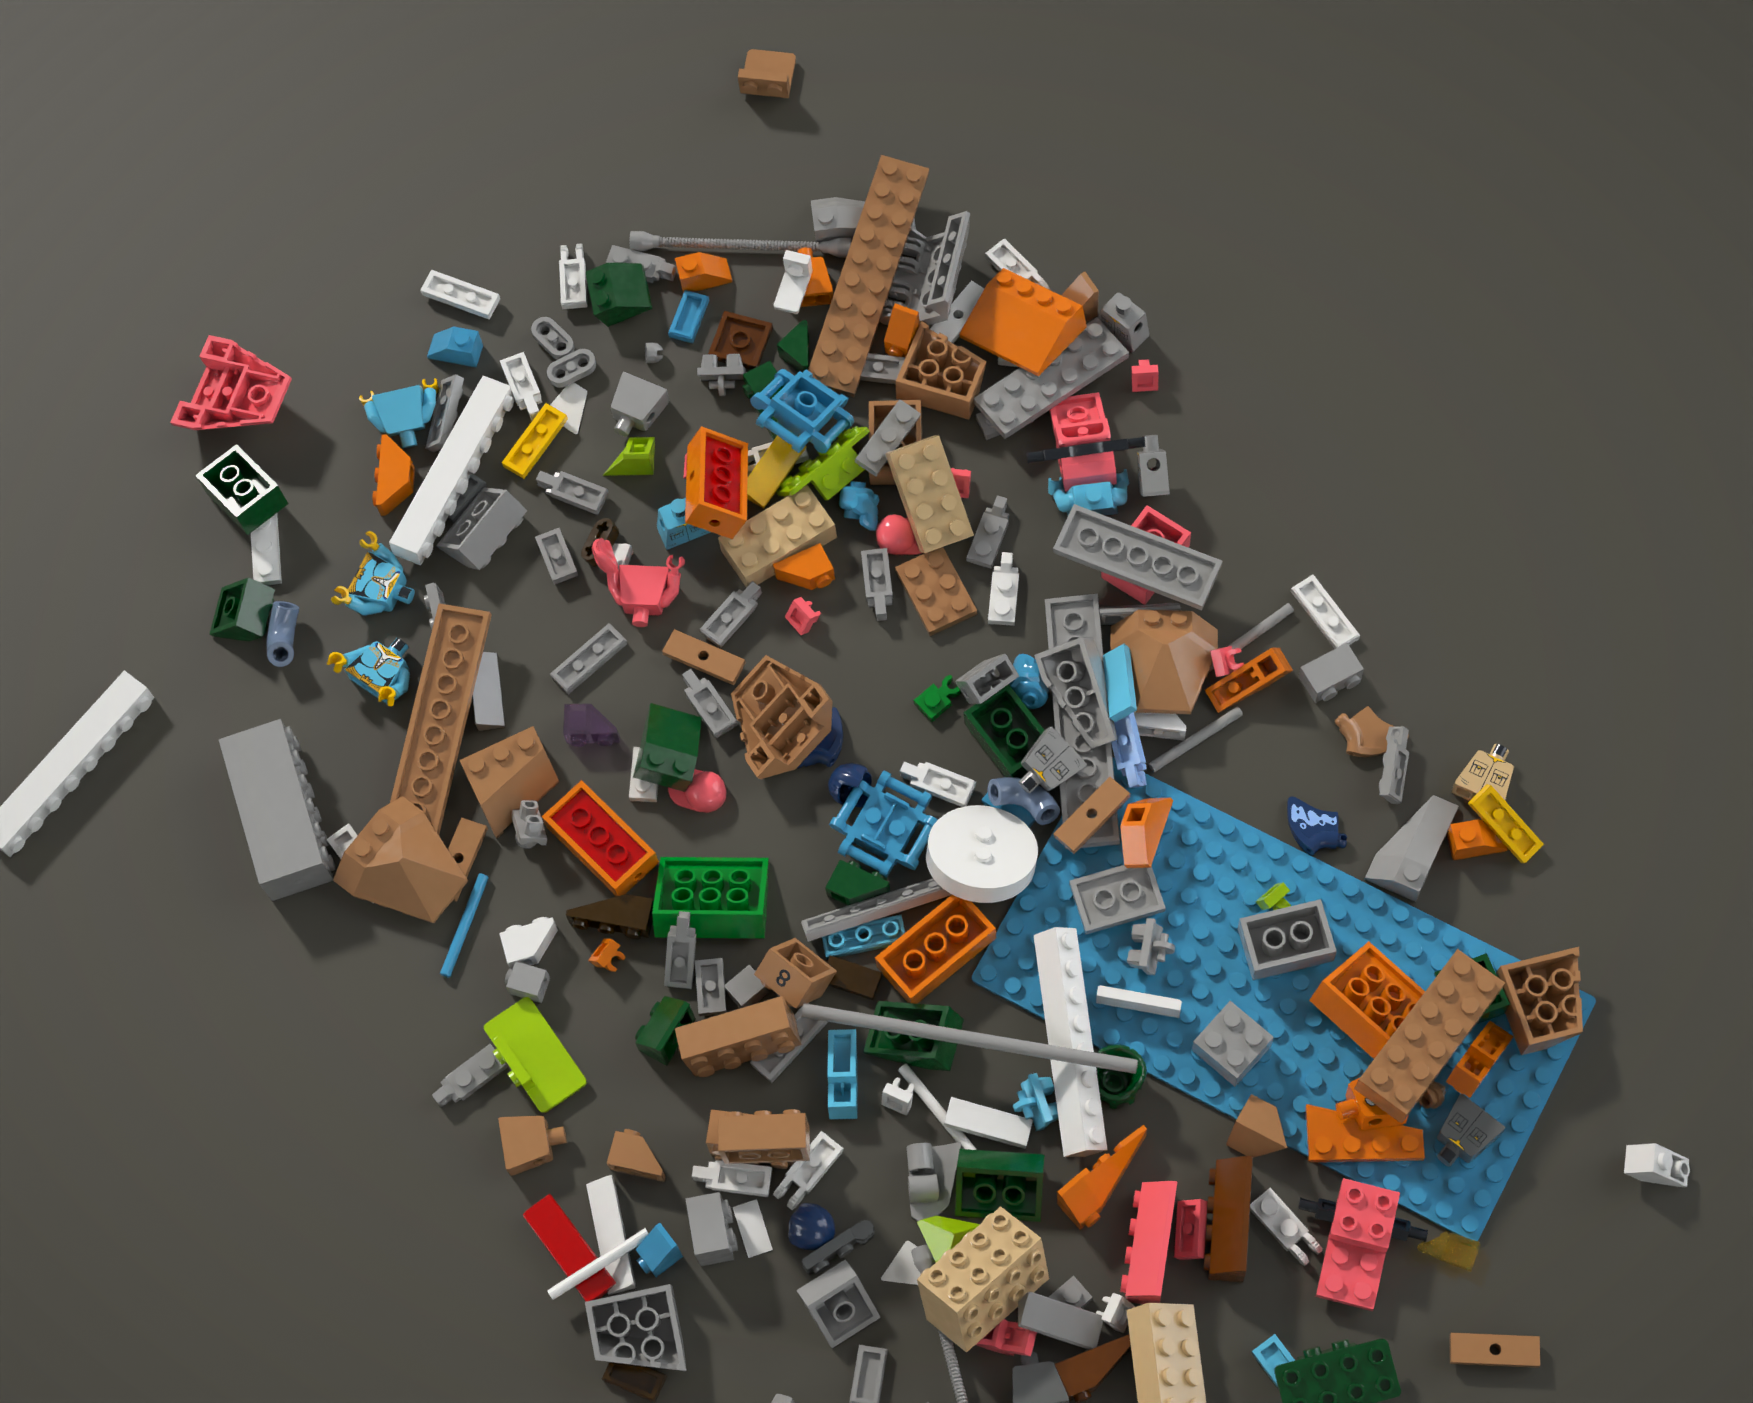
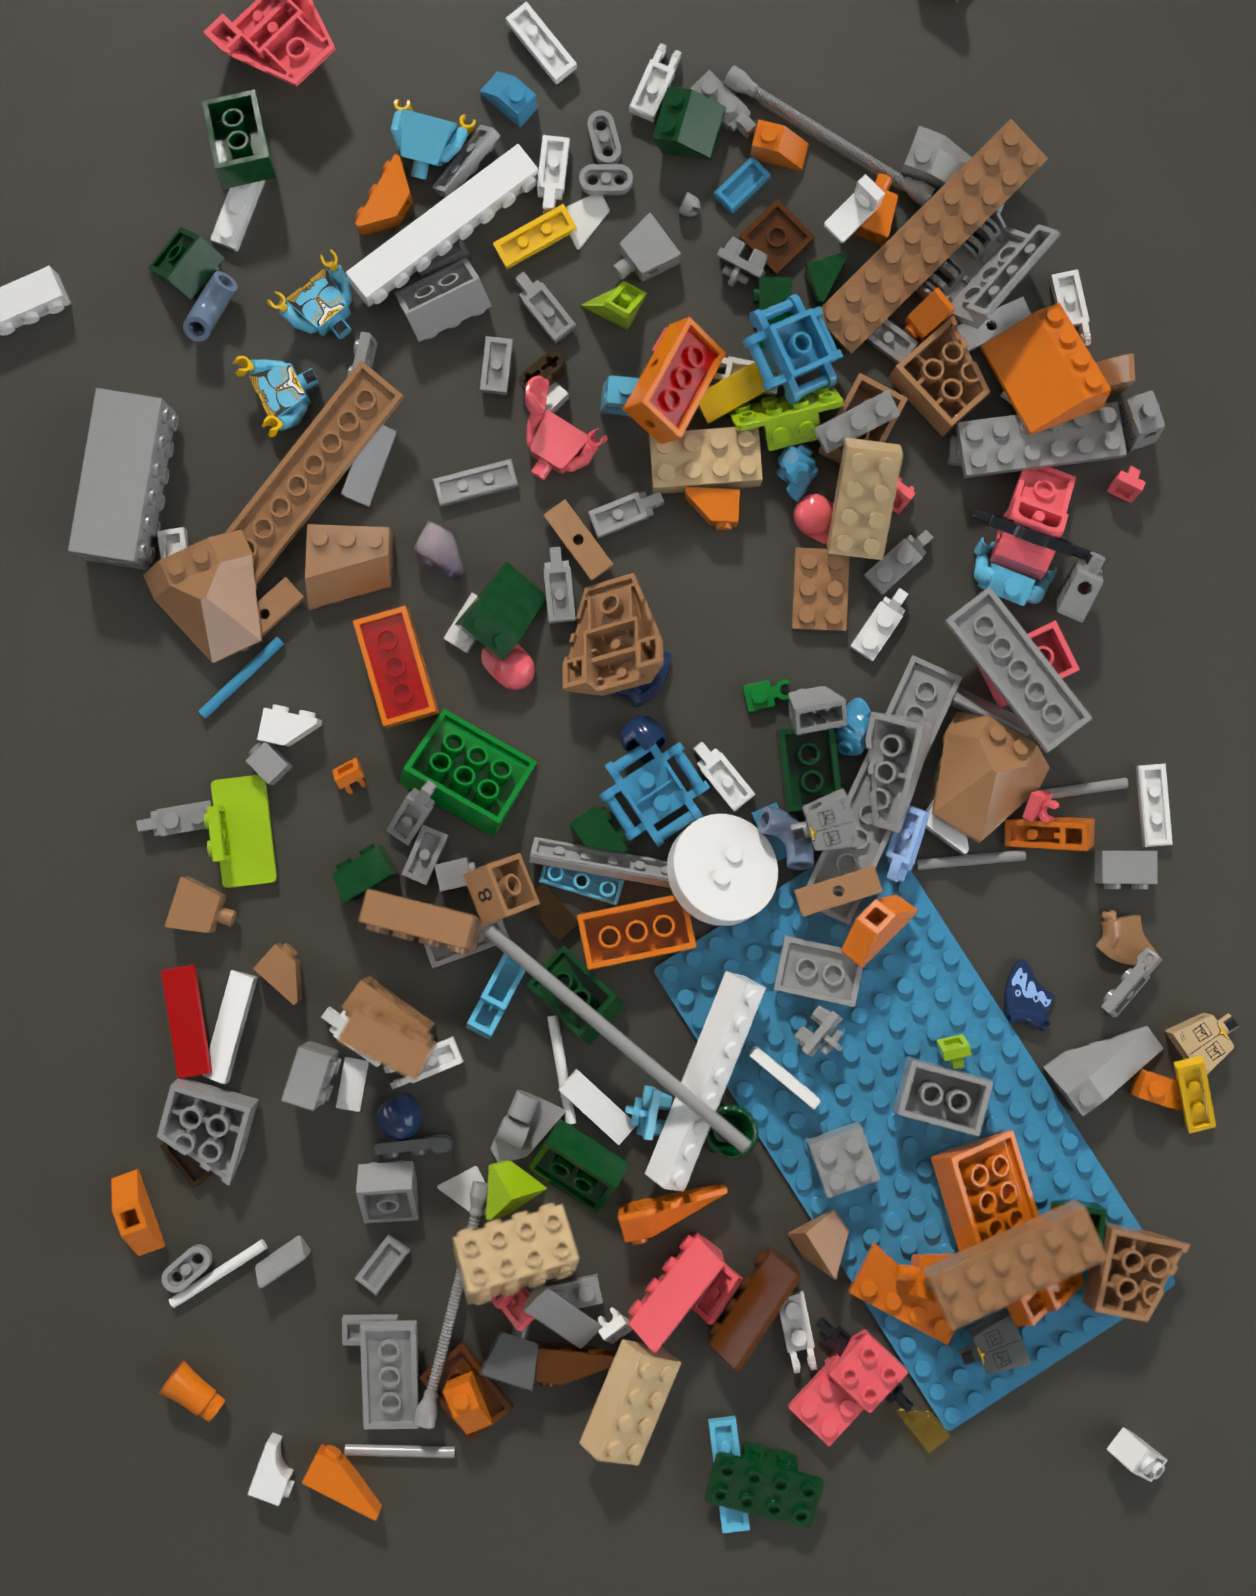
camera: 25 degrees right, 20 degrees up
light grey hips [511,800,547,848] -> none
white bar [547,1228,649,1300] -> none
dark brown slope [566,894,654,940] -> none
dark azure slope [636,1223,683,1277] -> none
coral tile [785,597,821,635] -> none
light grey hinge [861,548,893,621] -> none
white tile [881,1077,914,1116] -> none
medium azure tile [1103,644,1137,722] -> none
medium nougat tile [1450,1333,1540,1368] -> none

